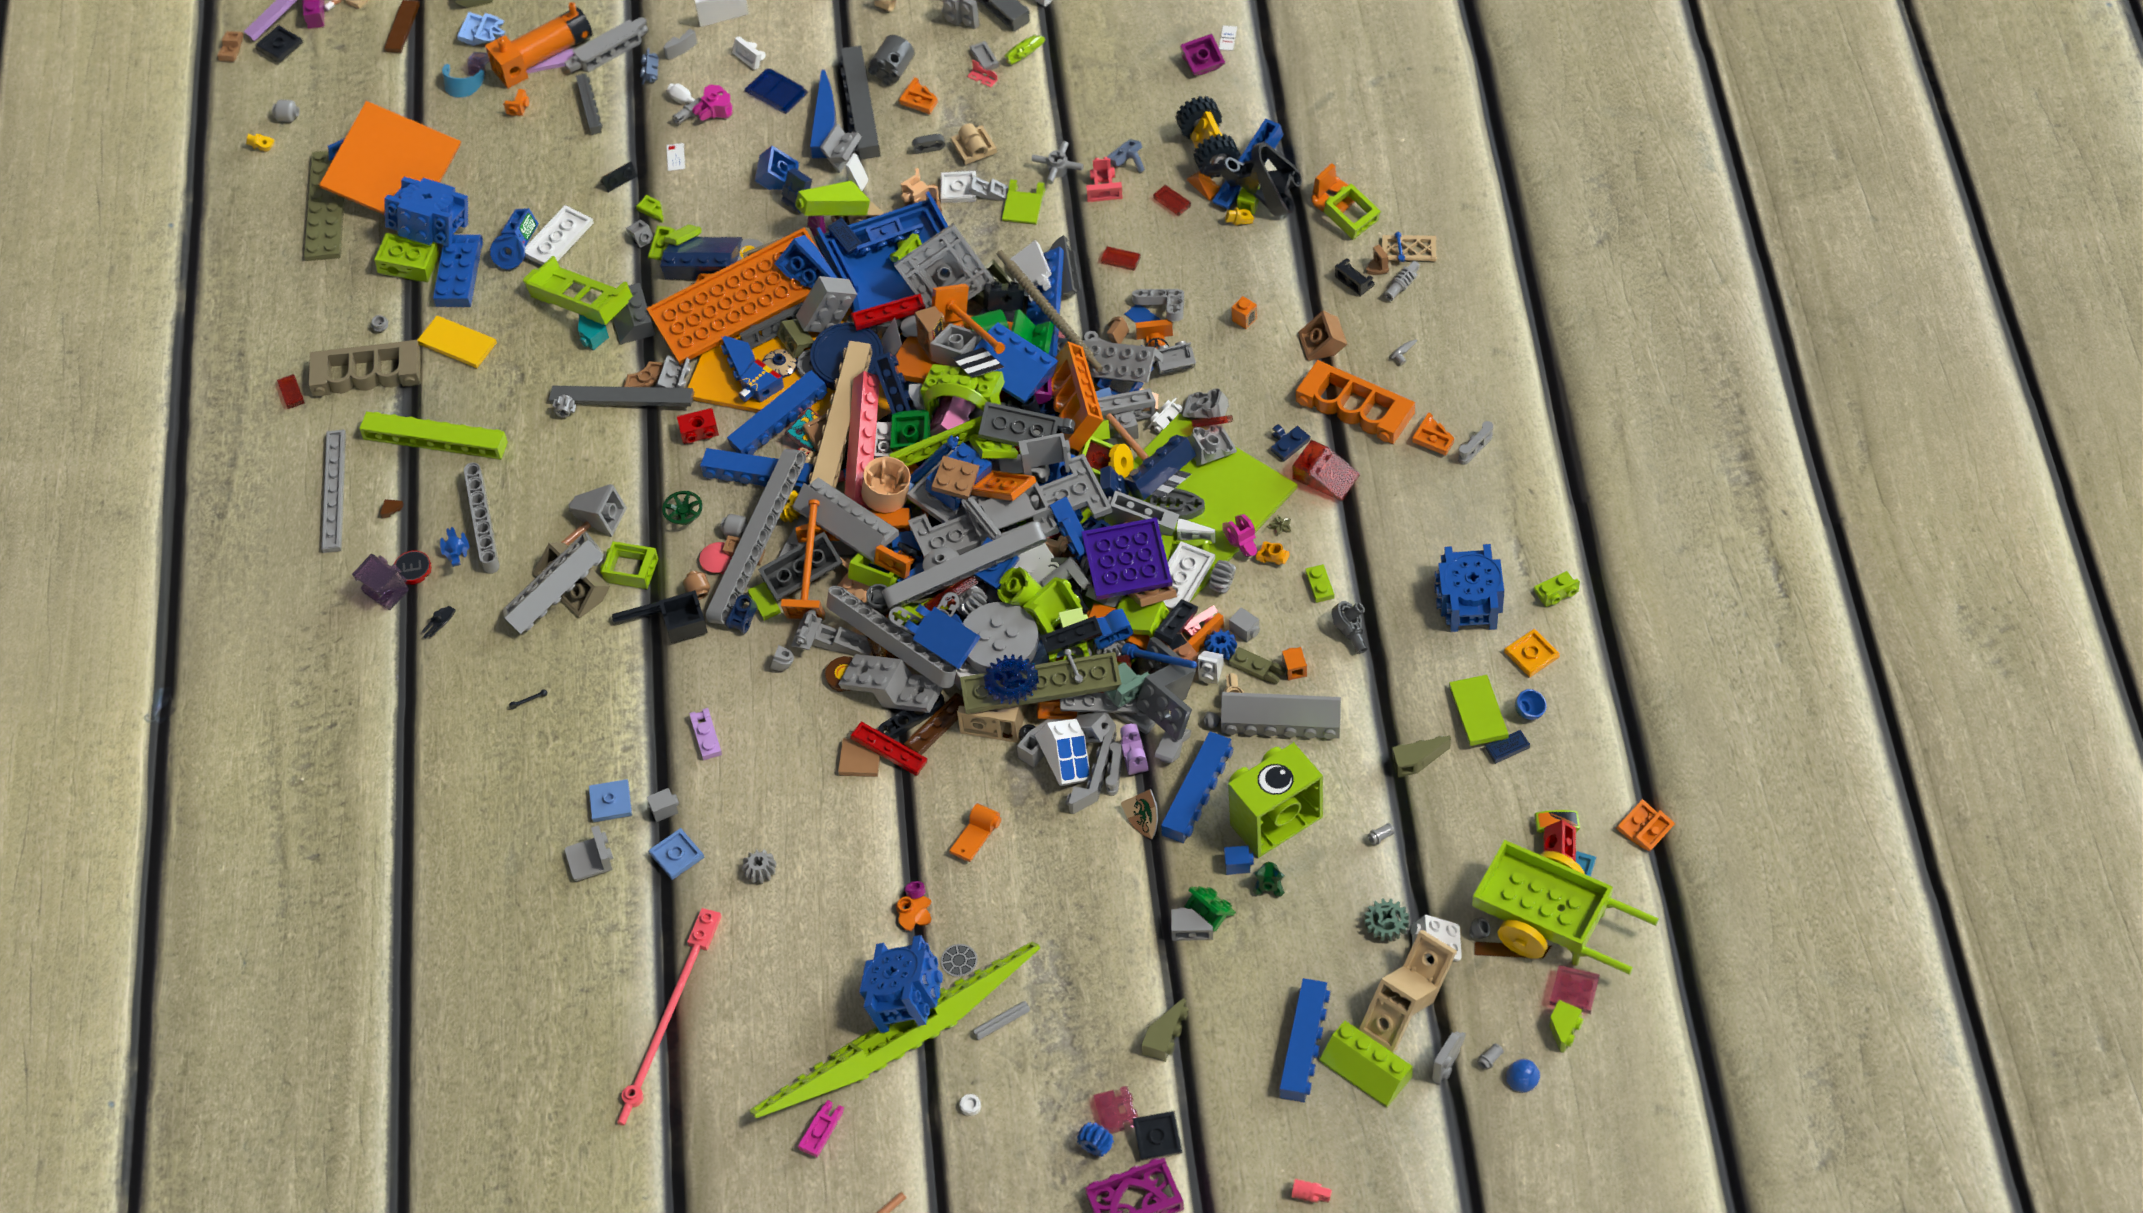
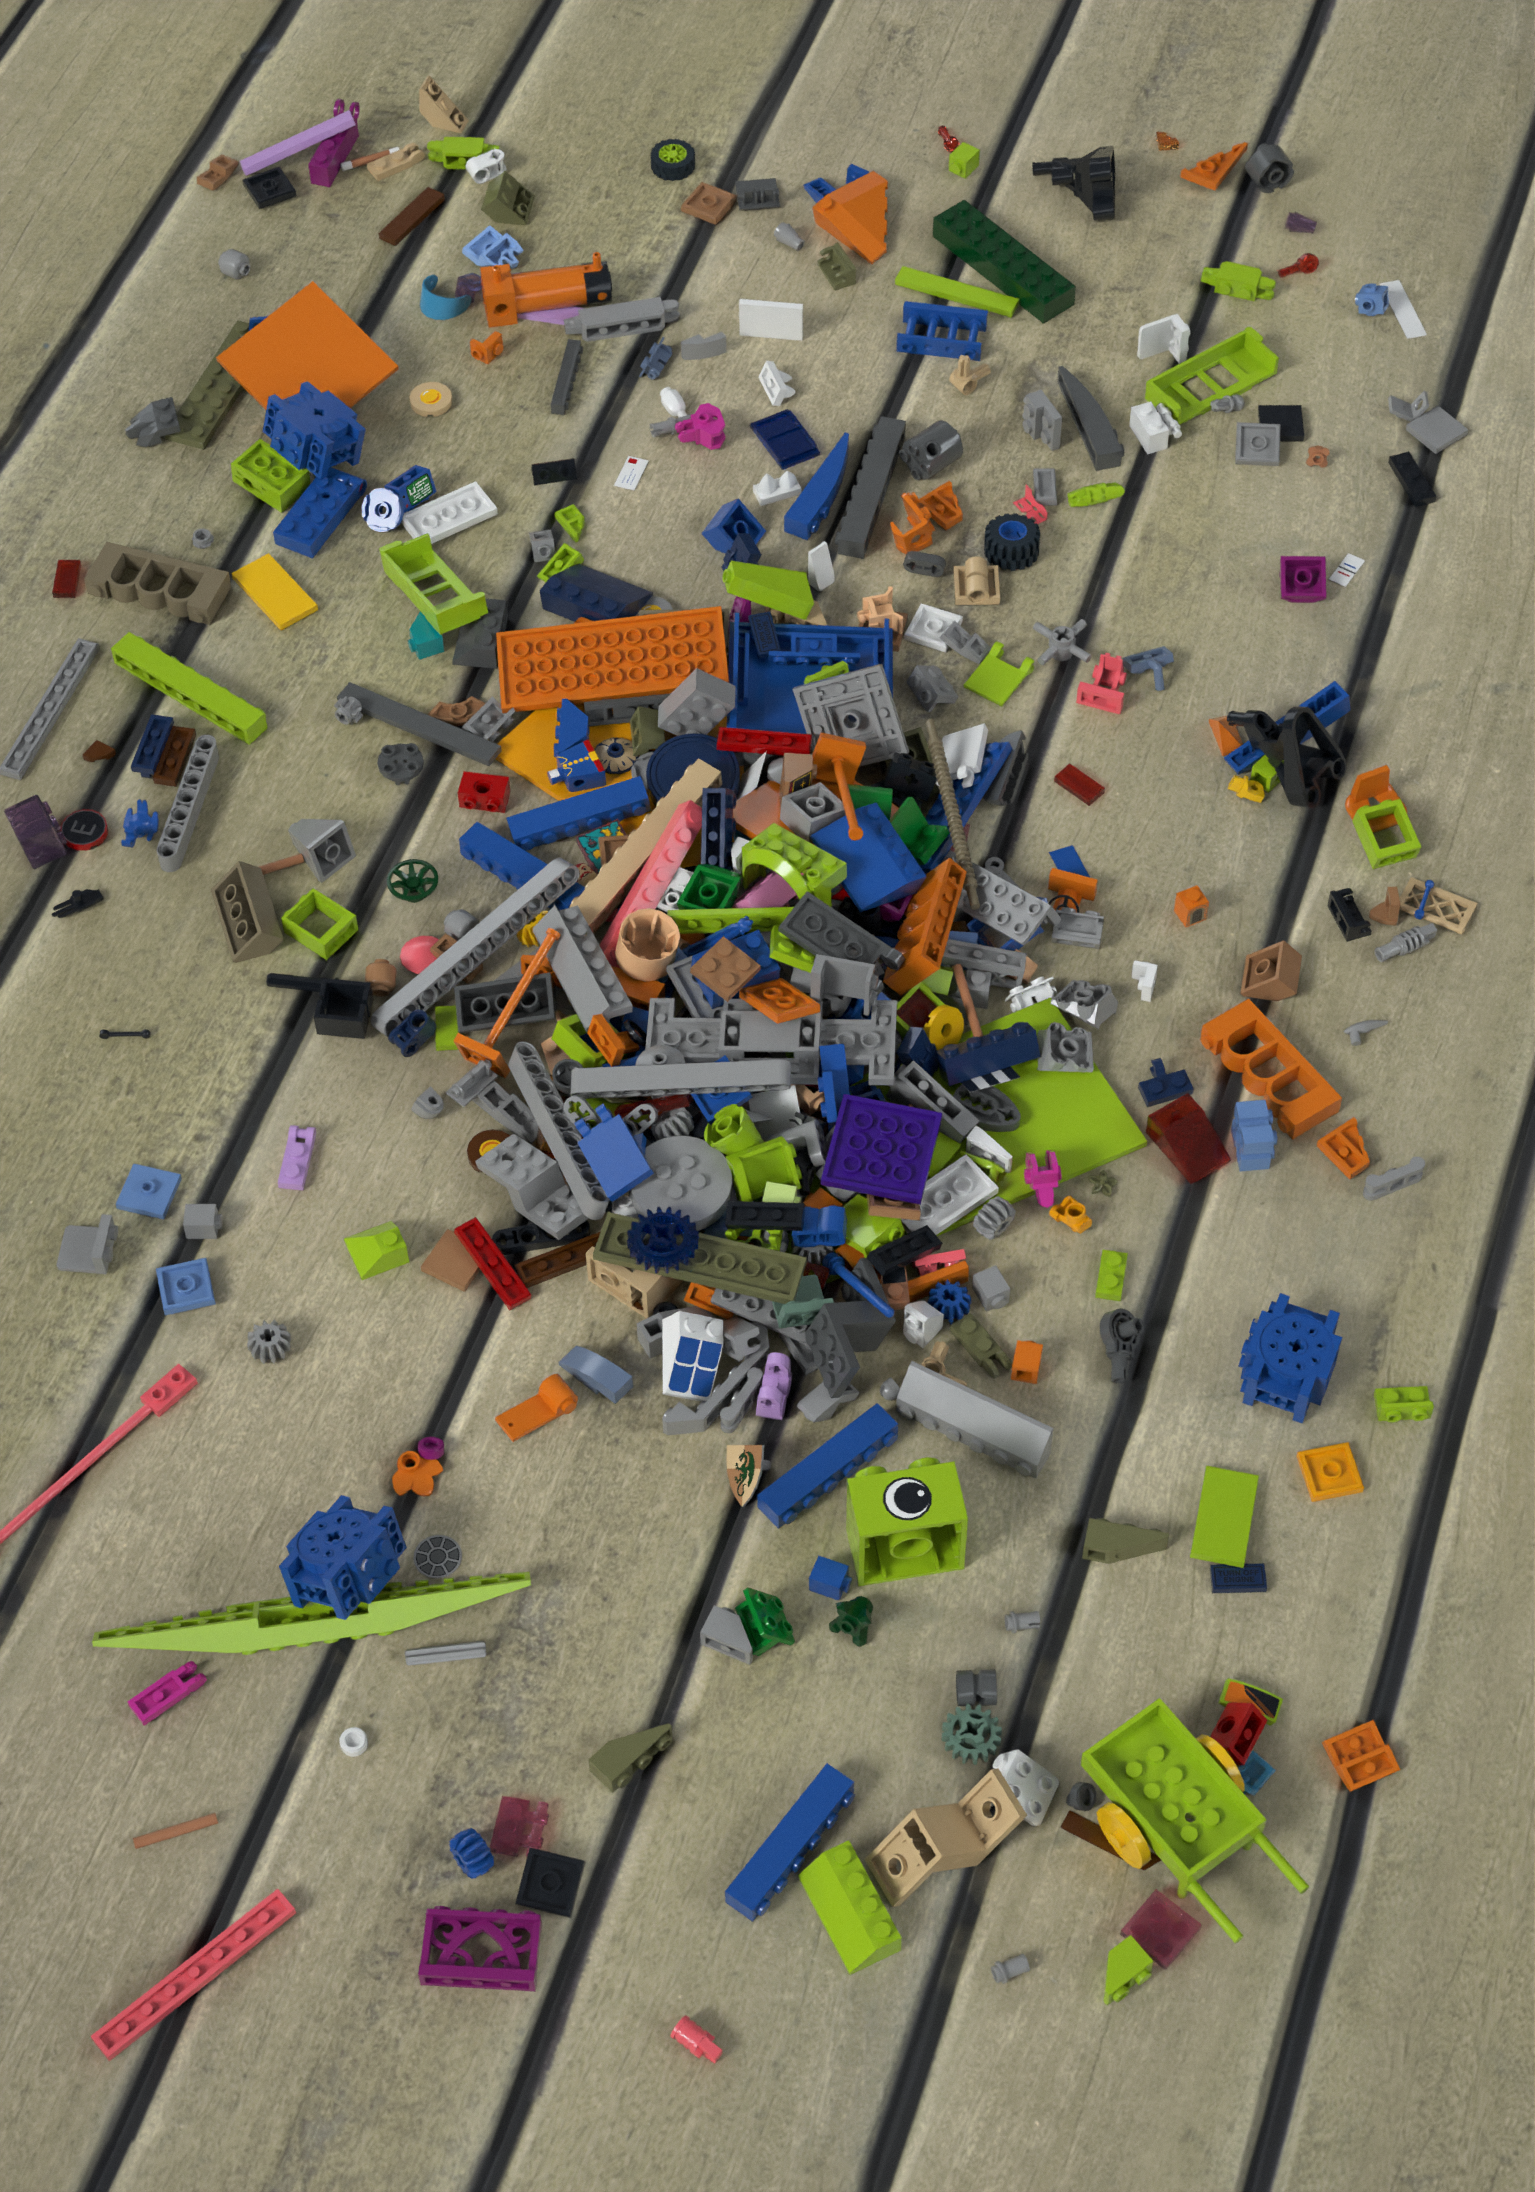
camera: 20 degrees right, 0 degrees up
yellow piece [246,134,275,151] -> none
light grey slope [503,531,604,634] -> none
lime tile [664,224,702,245] -> none
blue wedge [774,235,837,288] -> none
light grey bracket [820,124,861,172] -> none
sticker [951,347,1004,378] -> none
light grey axle [964,498,1001,540] -> none
light grey hinge [1064,649,1083,683] -> none
medium nougat tile [1107,316,1129,344] -> none
light grey beam [1132,289,1184,322] -> none
clear red tile [1153,185,1191,216] -> none
black plate [1175,96,1241,178] -> none
clear red tile [1192,415,1233,428] -> none
light grey plate [1432,1032,1466,1085] -> none
blue piece [1506,1059,1540,1093] -> none
blue piece [1515,689,1547,720] -> none
none -> dark grey plate [125,397,181,447]
none -> dark blue plate [131,714,174,779]
none -> reddish brown plate [153,726,196,787]
none -> lime slope [344,1221,409,1280]
none -> dark grey plate [377,743,424,785]
none -> tan tile [409,382,452,417]
none -> sand blue slope [558,1345,633,1404]
none -> white tile [753,471,801,506]
none -> orange piece [890,492,935,554]
none -> light grey bracket [907,665,958,712]
none -> dark grey wheel [956,1669,997,1707]
none -> black wheel [984,513,1041,571]
none -> white bracket [1132,961,1158,1002]
none -> medium blue brick [1231,1100,1278,1172]

